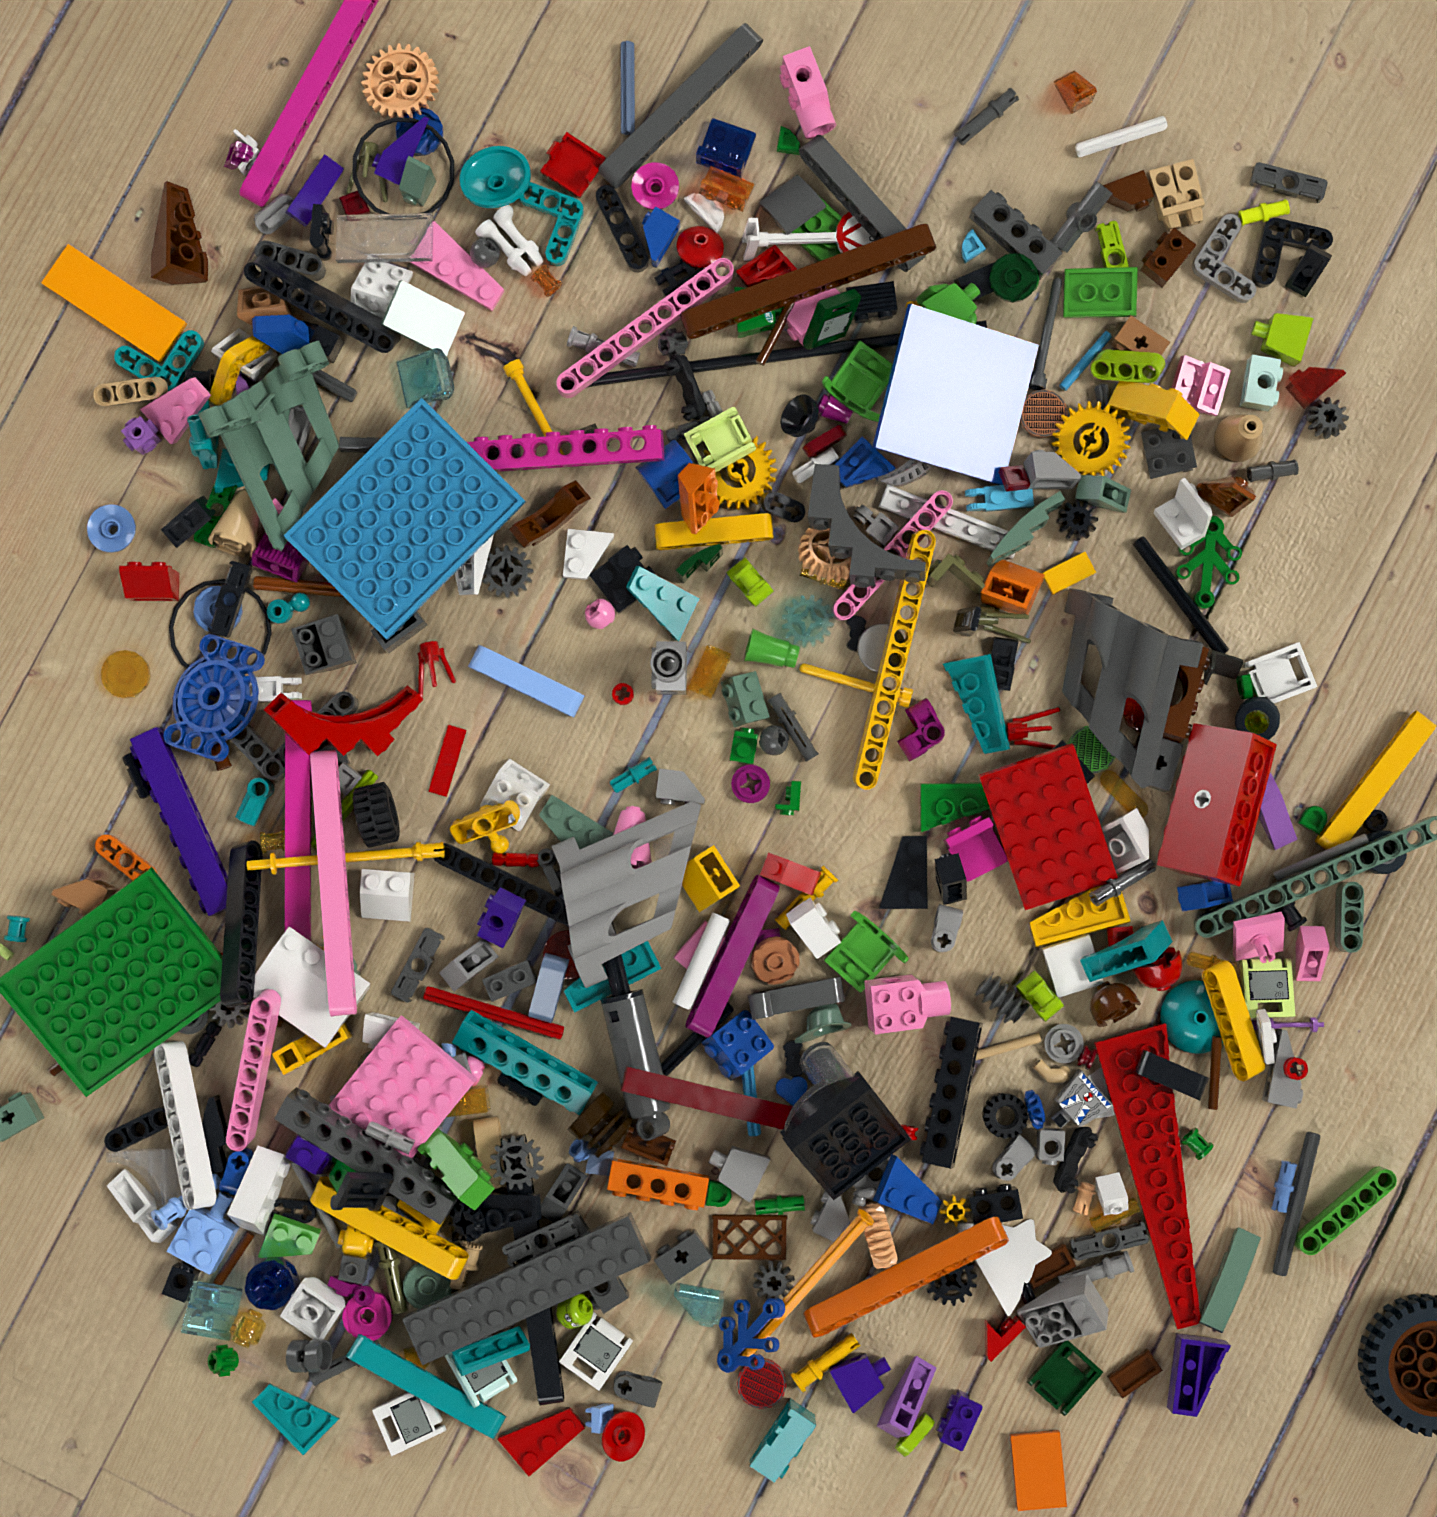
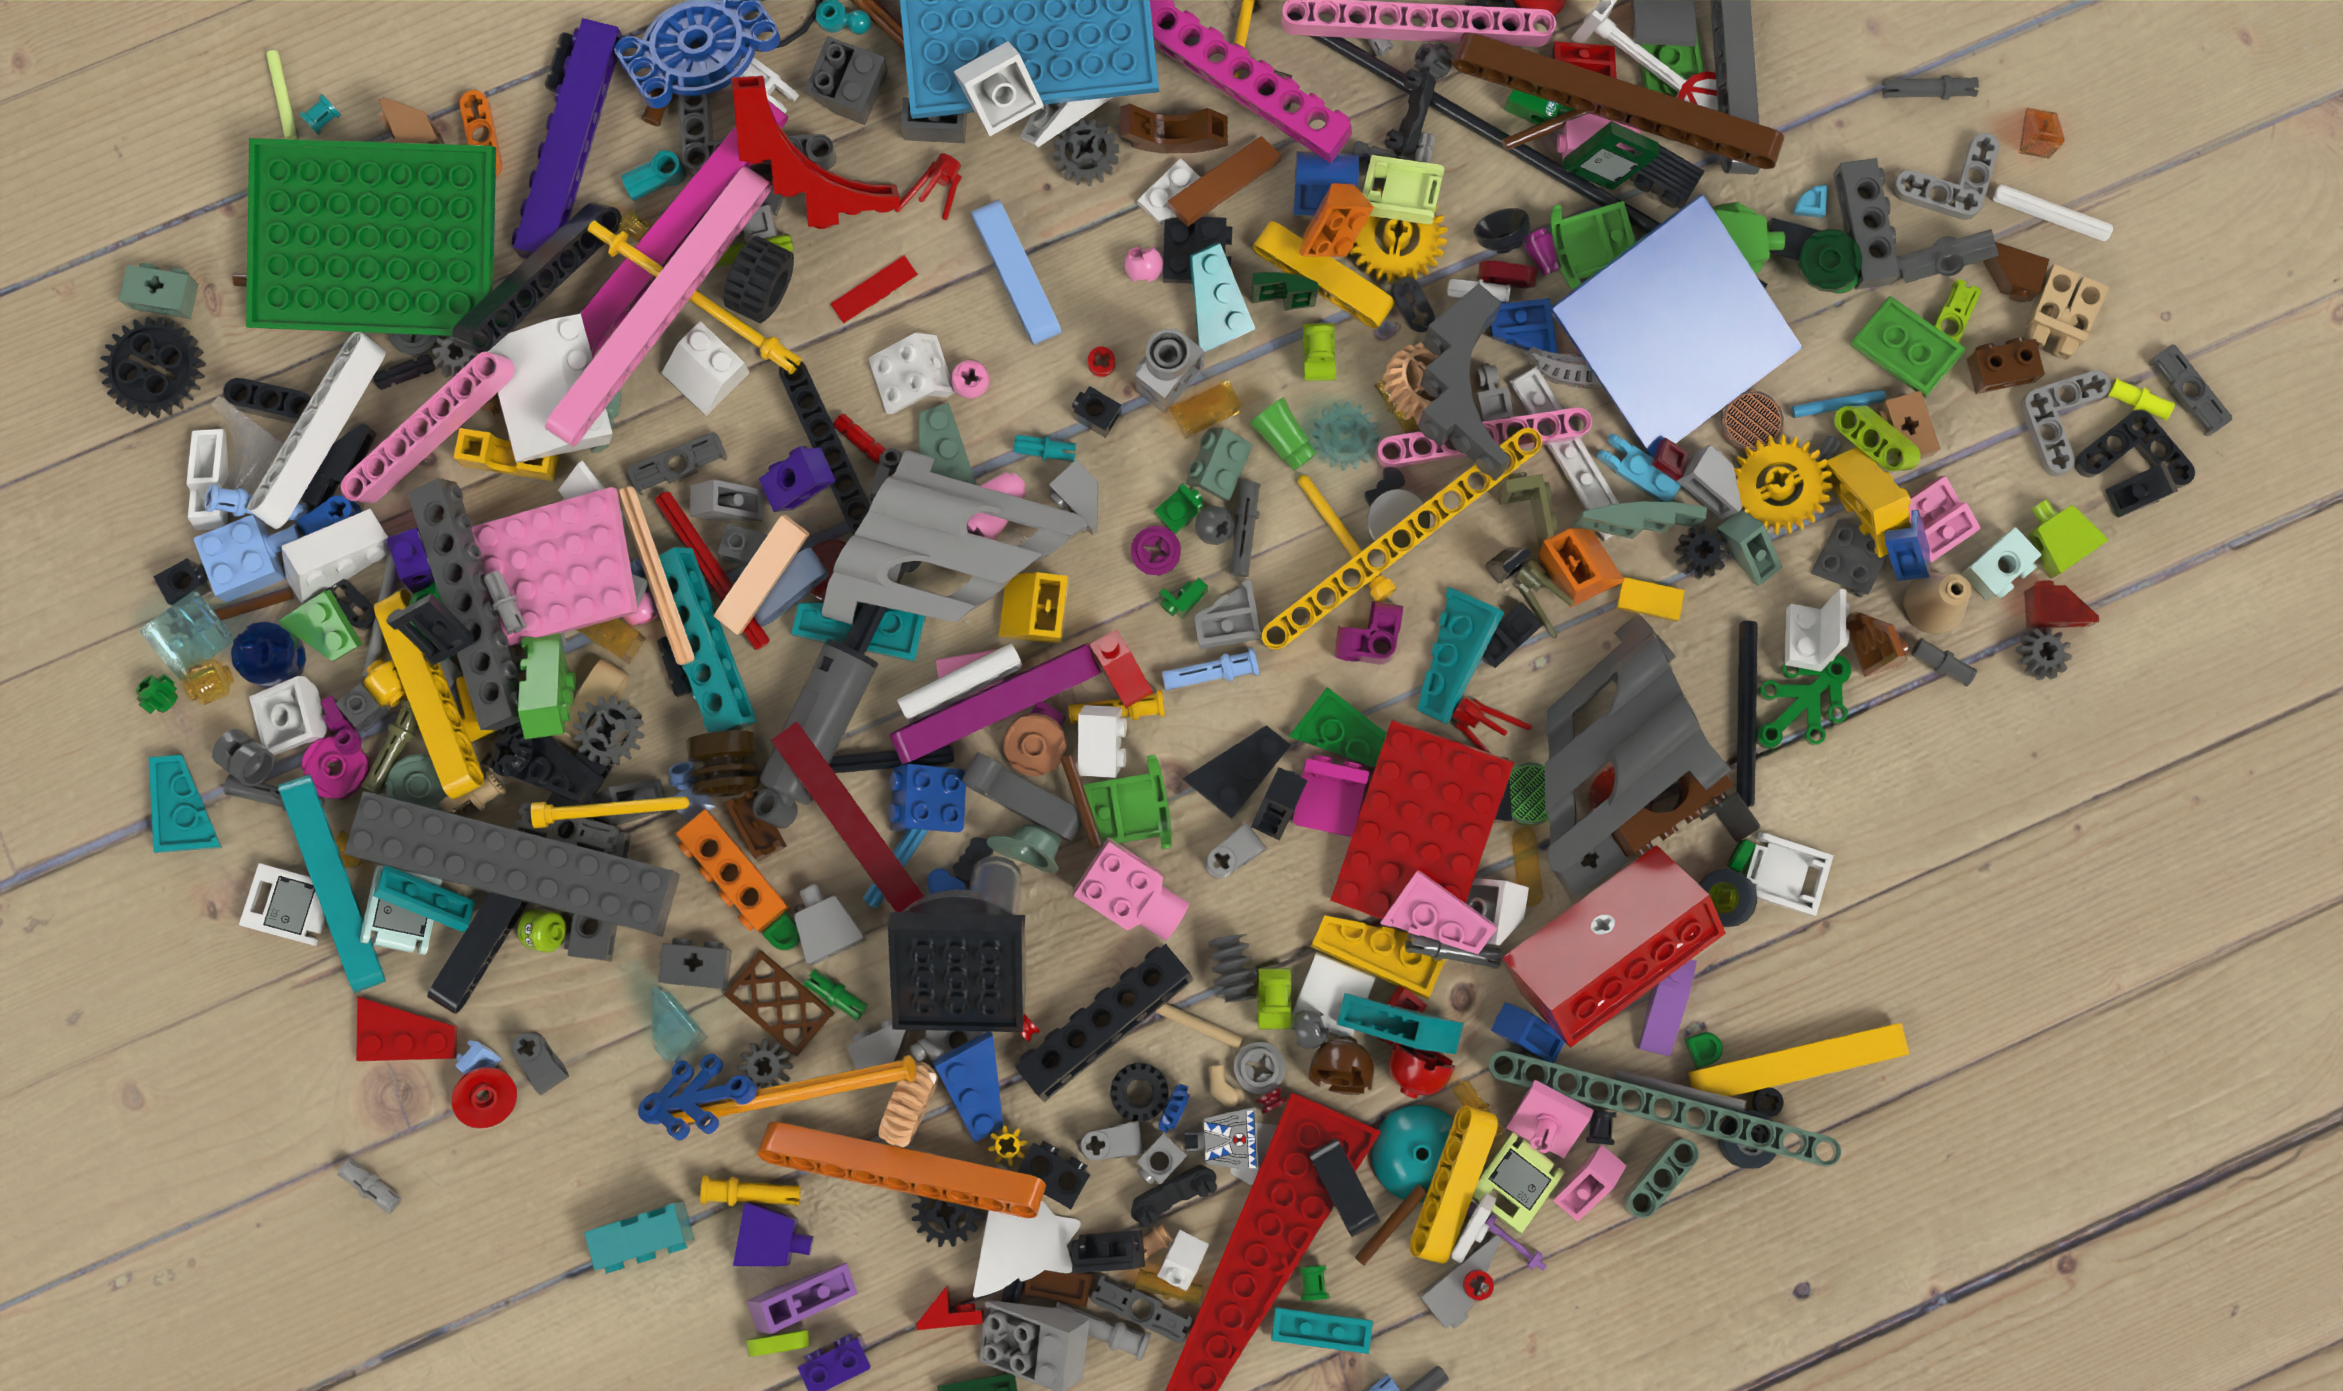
camera: 30 degrees right, 5 degrees down
yellow piece [450,800,520,854] -> none
container [559,1312,633,1391] -> none
tile [737,1358,786,1409] -> none
dark grey piece [1028,278,1062,390] -> none
none -> black gear [99,316,206,418]
none -> yellow piece [531,796,689,828]
none -> light nougat axle [617,486,694,665]
none -> light nougat tile [713,514,810,635]
none -> bright pink piece [951,360,990,399]
none -> white slope [953,41,1044,136]
none -> reddish brown bar [1061,755,1103,849]
none -> black brick [1072,386,1122,438]
none -> black hinge [1072,1230,1145,1273]
none -> light blue pin [1162,647,1259,691]
none -> dark orange tile [1168,136,1282,227]
none -> light grey wing [1194,579,1261,649]
none -> teal plate [1271,1307,1373,1354]
none -> dark grey piece [1291,1008,1329,1049]
none -> bright pink wing [1380,870,1498,954]
none -> blue panel [1885,509,1930,581]
none -> light grey beam [1892,133,1999,220]

